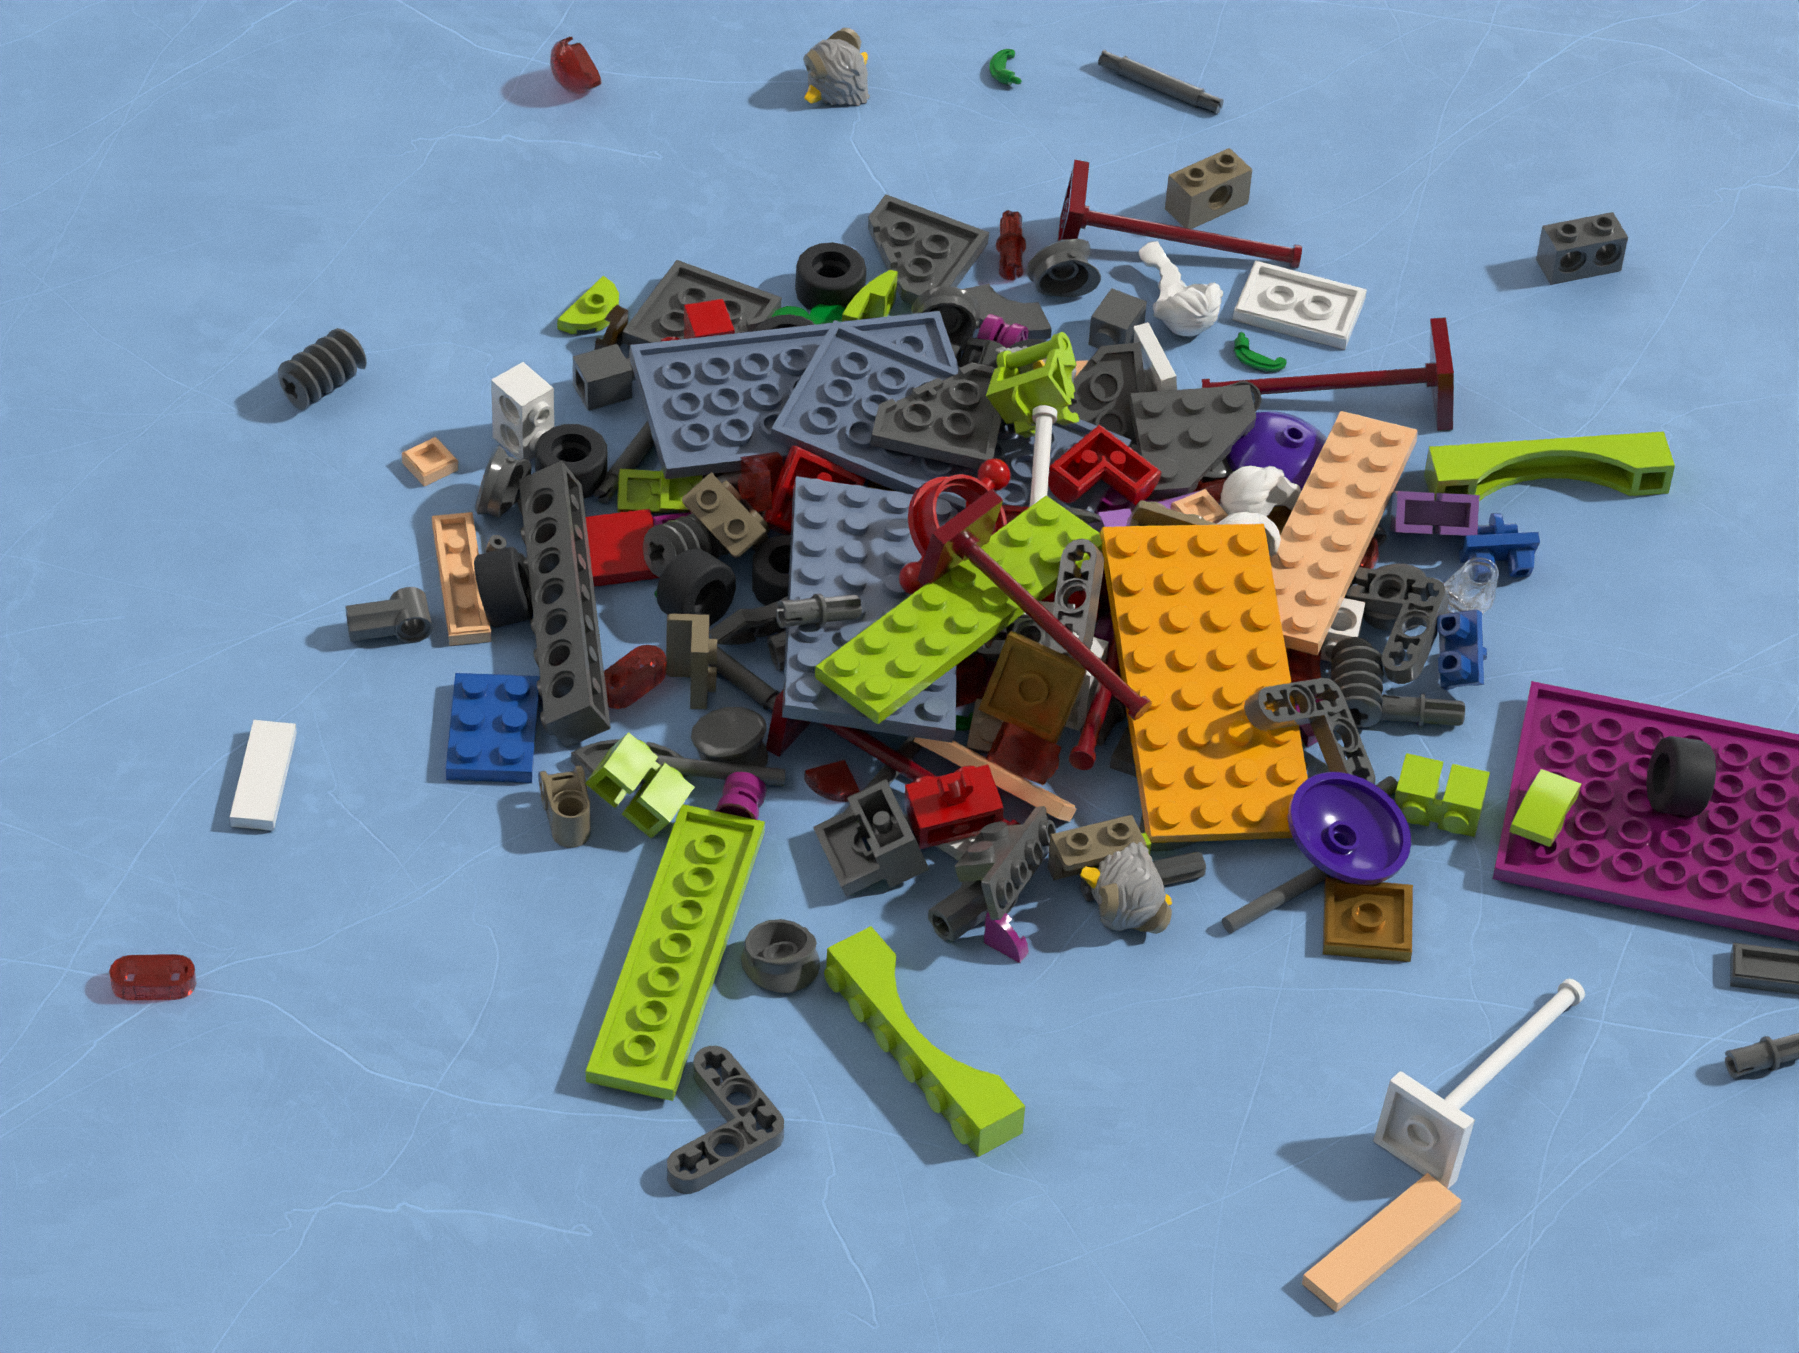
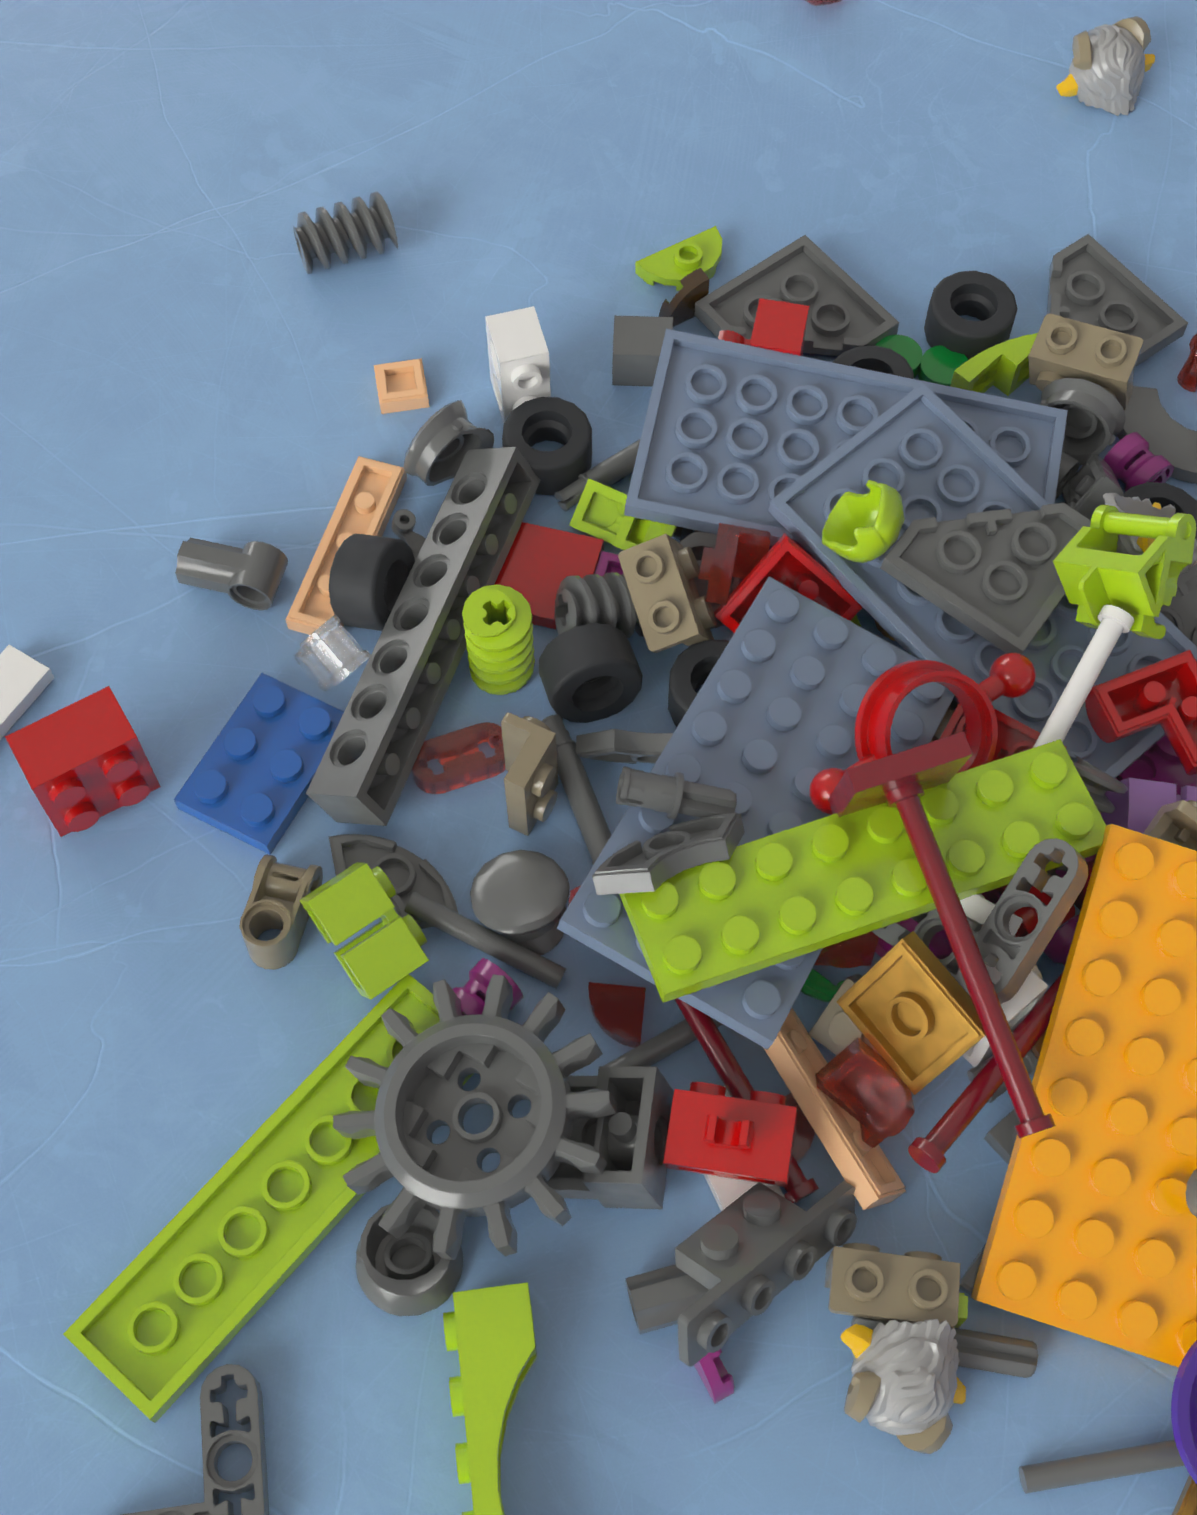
camera: 30 degrees right, 15 degrees up
none -> red brick [5,686,161,837]
none -> clear piece [294,614,372,692]
none -> dark grey gear [333,974,616,1260]
none -> lime piece [462,584,535,695]
none -> dark grey tile [592,812,745,895]
none -> lime hair [822,480,905,563]
none -> dark tan bracket [1028,314,1143,411]

